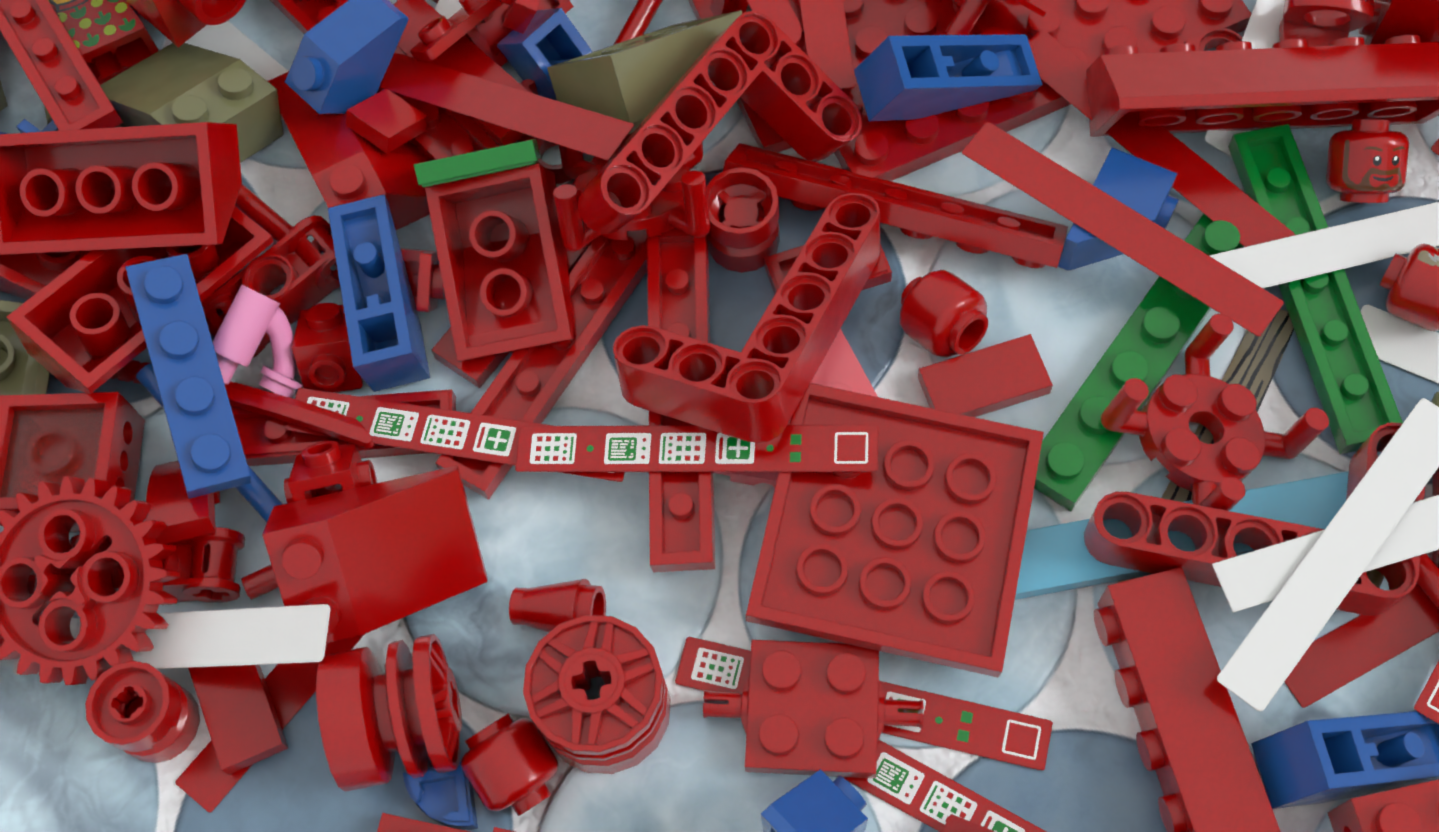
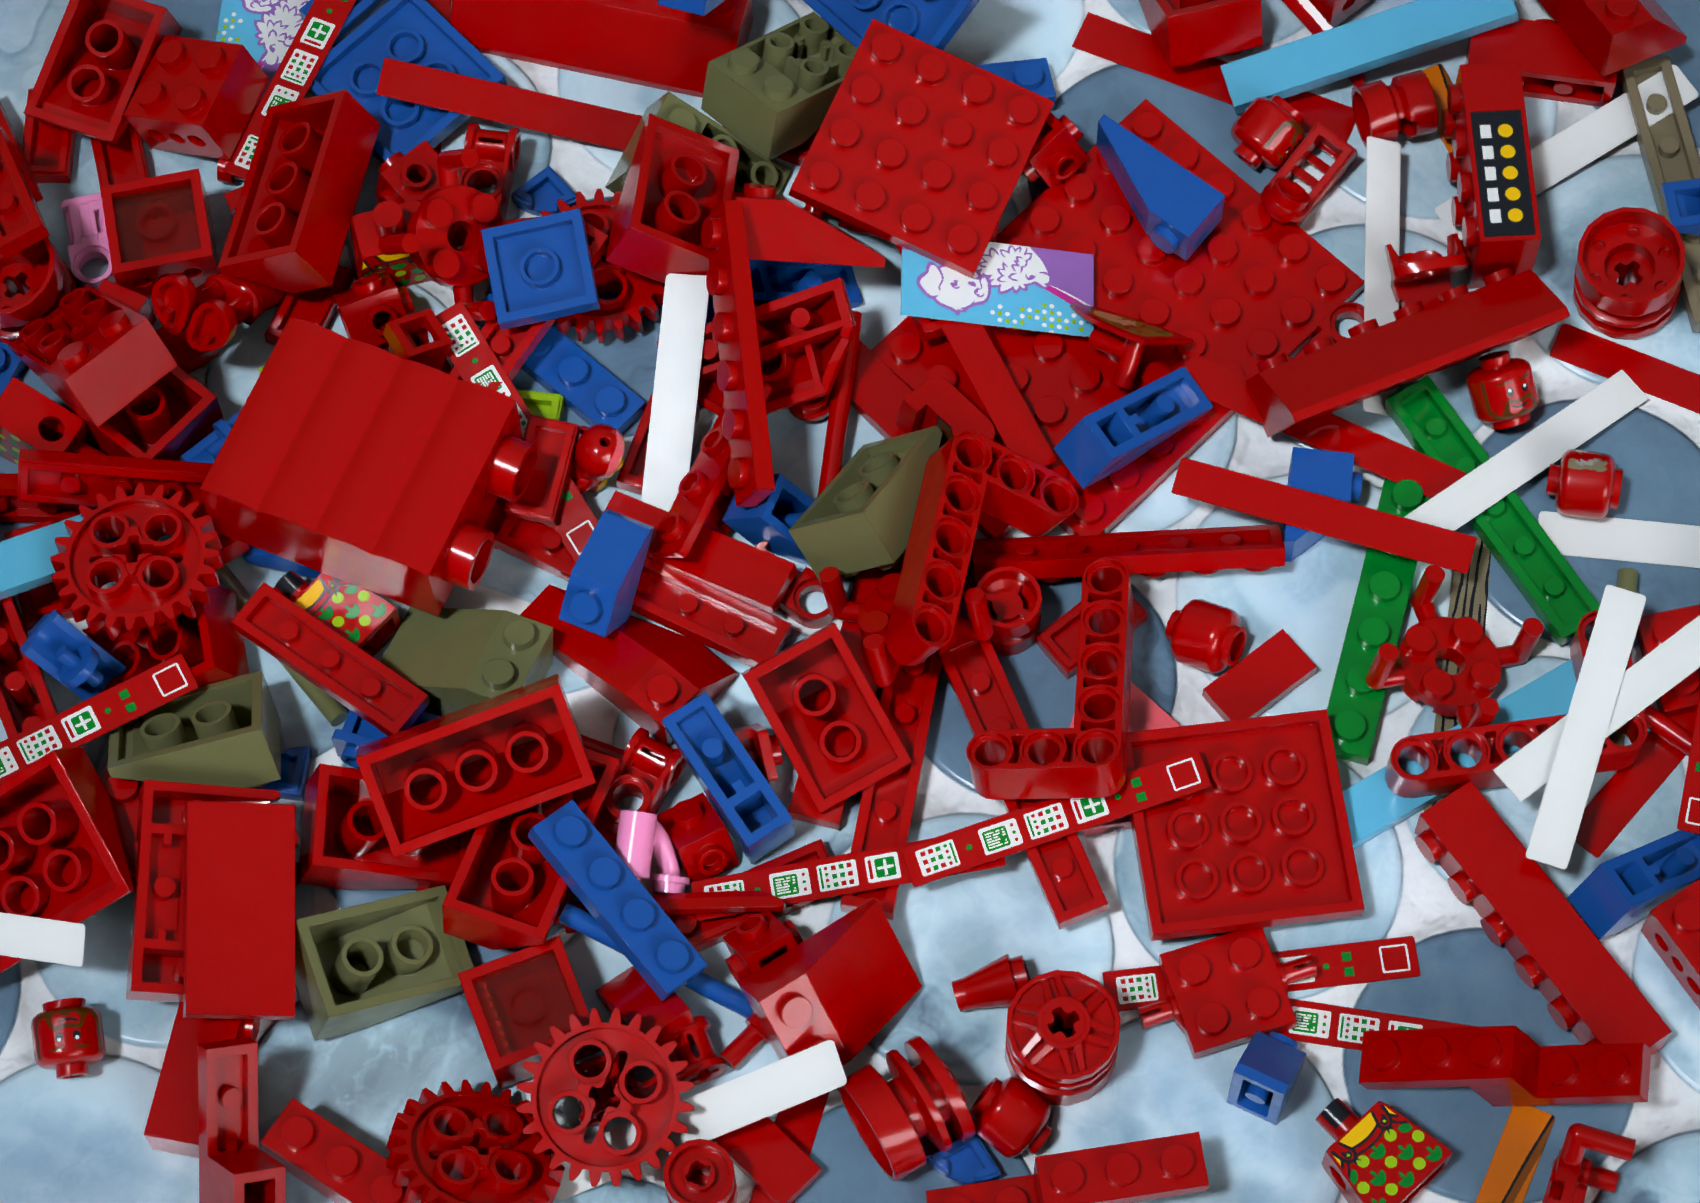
camera: 25 degrees left, 0 degrees up
red tile [346,88,428,154] -> none
red sticker [379,53,634,160] -> none
green tile [414,139,541,187] -> none

